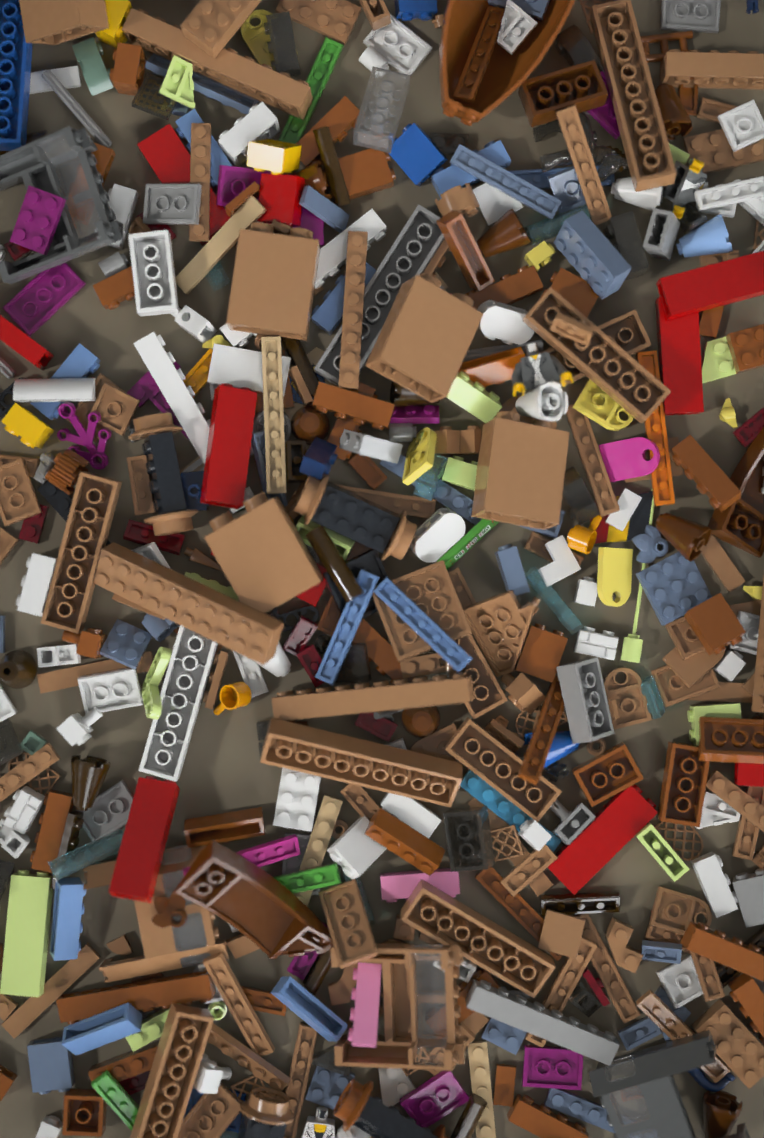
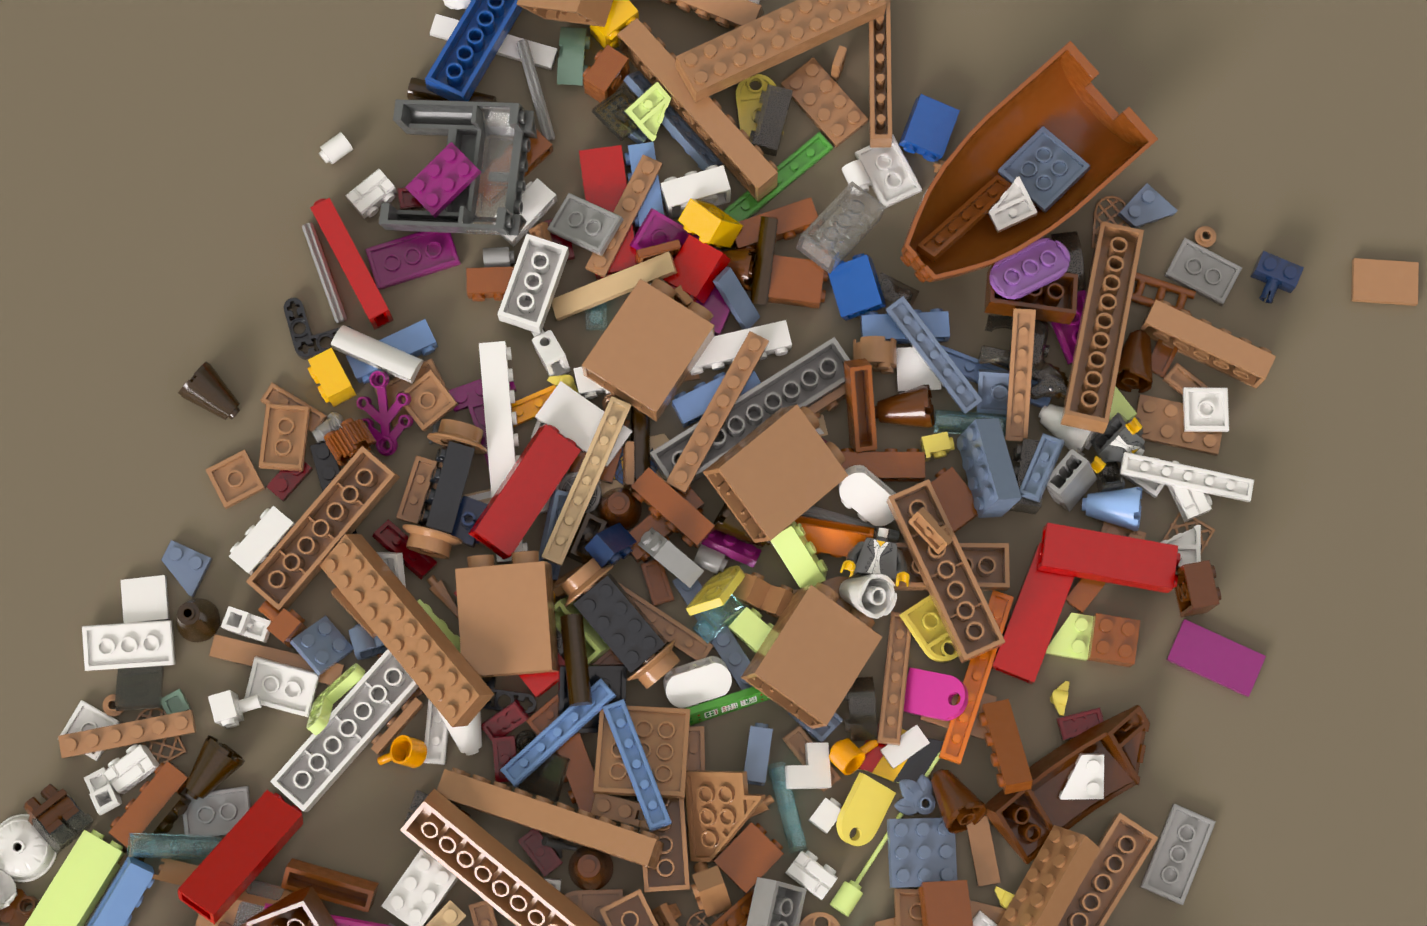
camera: 25 degrees right, 10 degrees down
none -> medium lavender tile [989,238,1070,299]
none -> sand blue tile [1019,433,1065,502]

